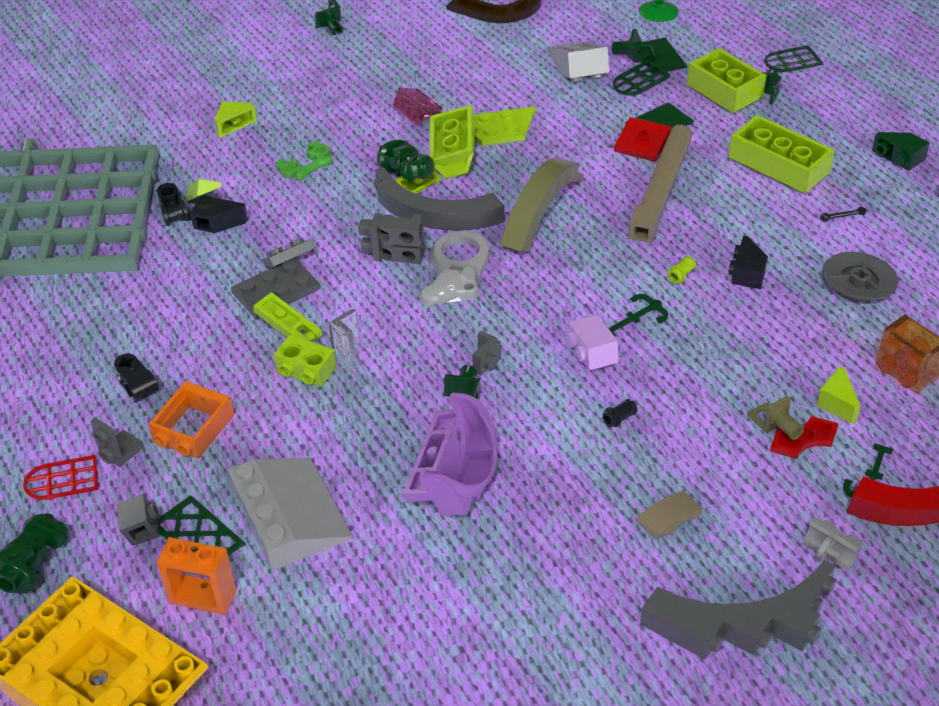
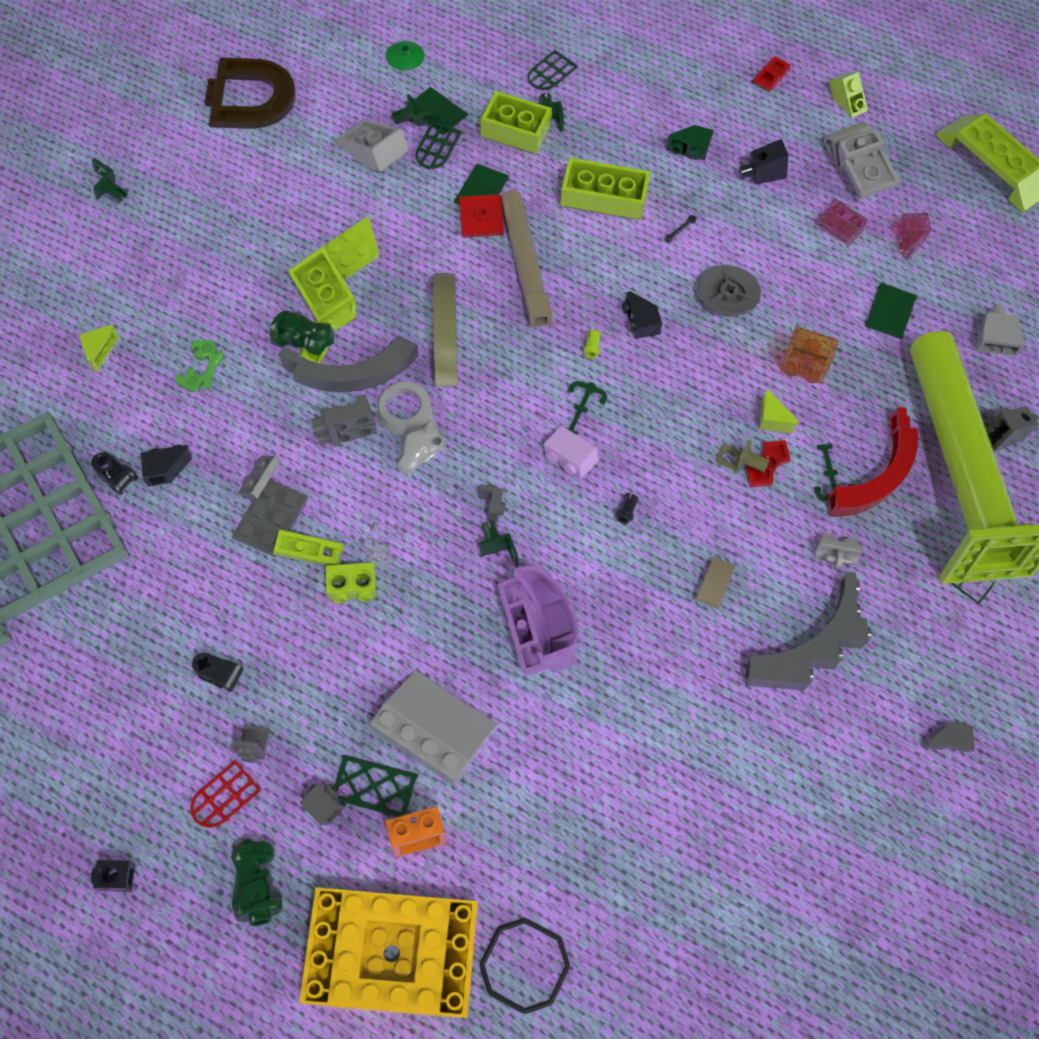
camera: 35 degrees left, 20 degrees up
orange window [149,381,234,459] -> none
lime slope [186,179,222,202] -> none
clear pink bracket [393,87,443,126] -> none

